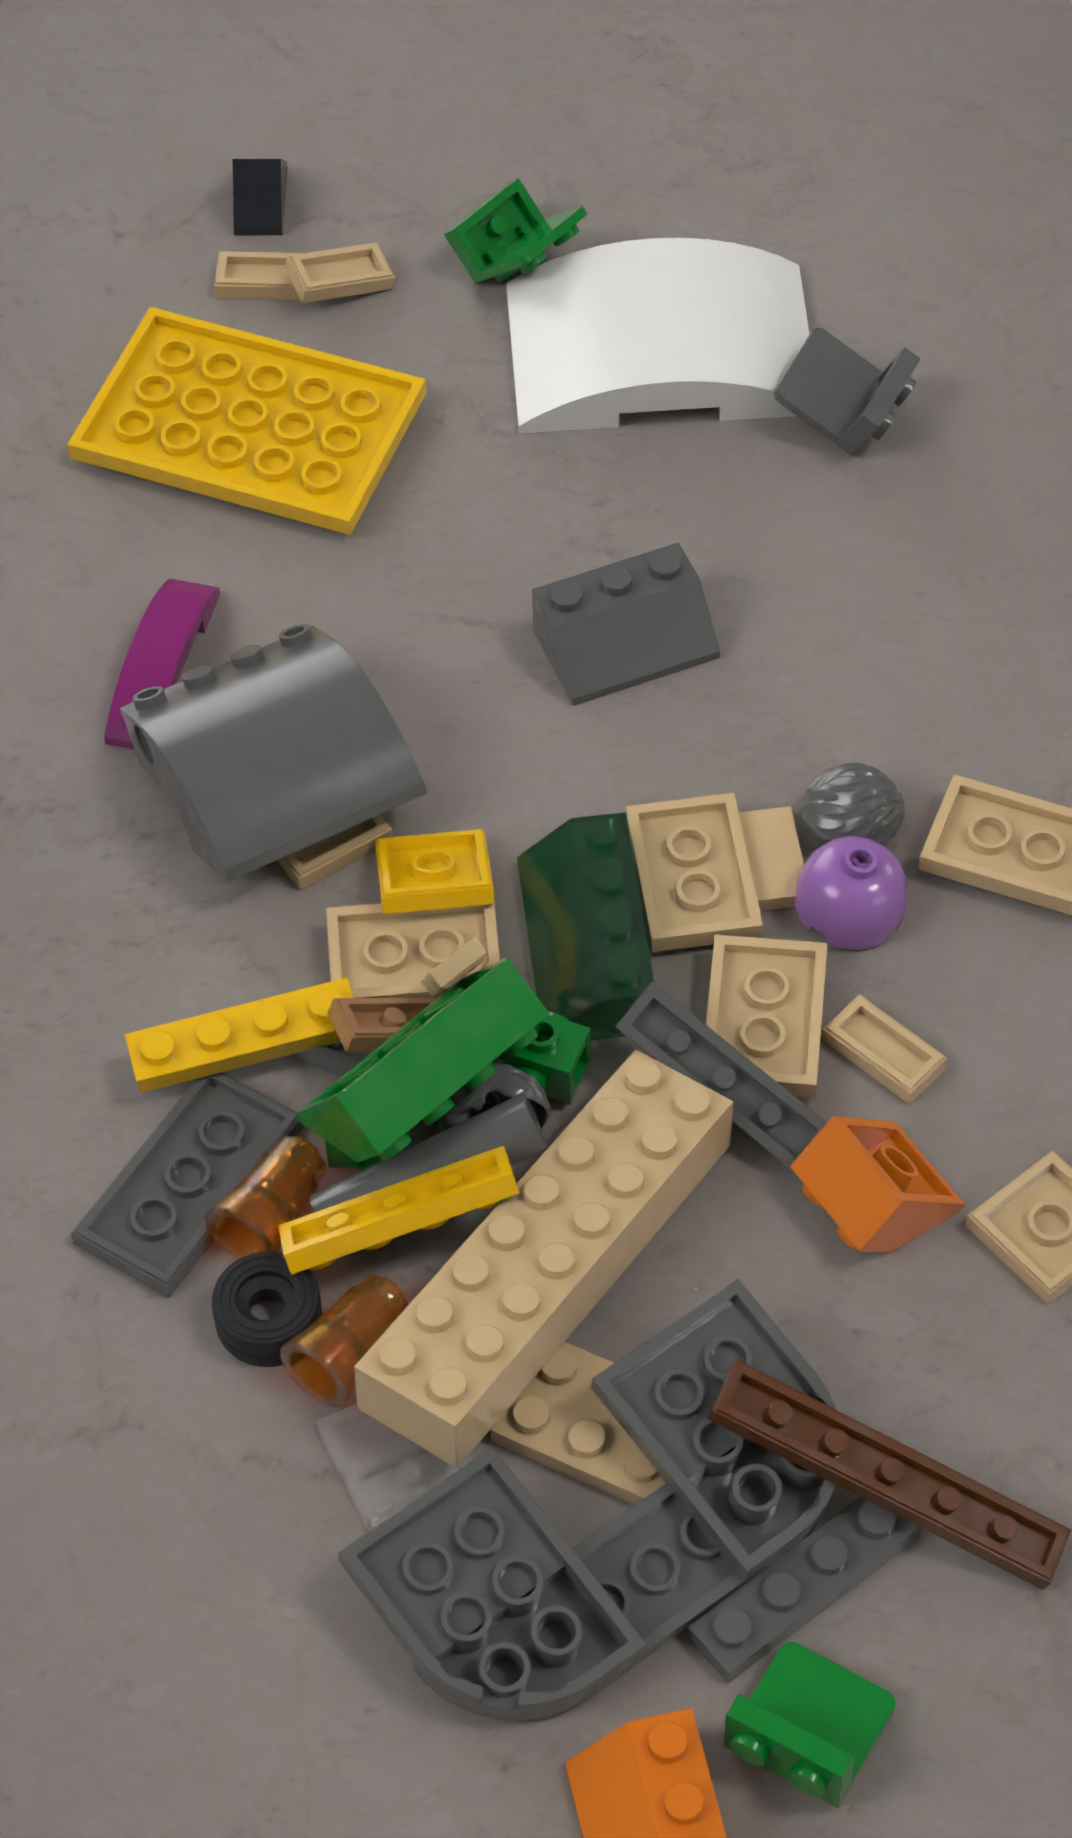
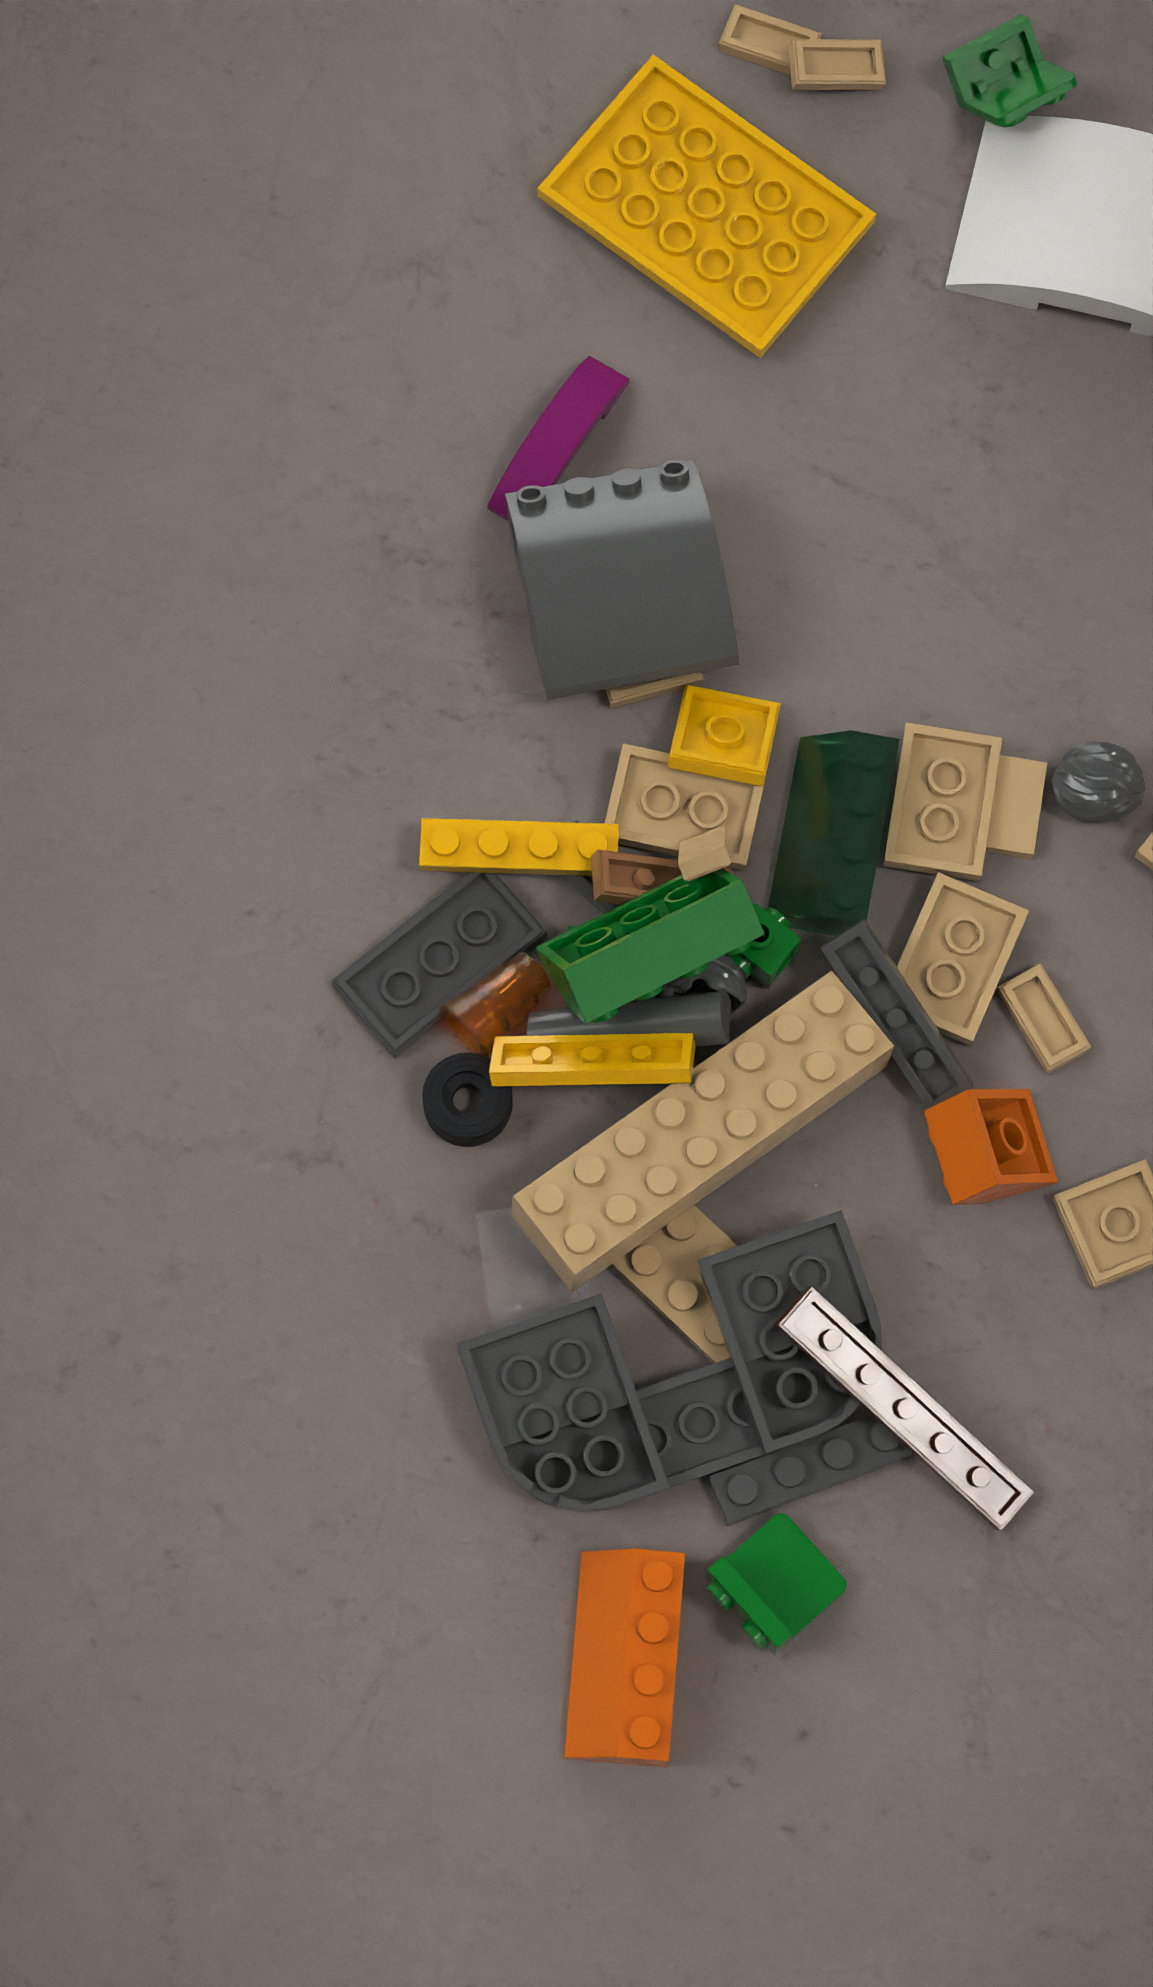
camera: 15 degrees right, 20 degrees up
clear orange plant [280,1273,409,1407] -> none
dark grey slope [532,542,720,706] -> none
medium lavender cylinder [794,836,908,950] -> none

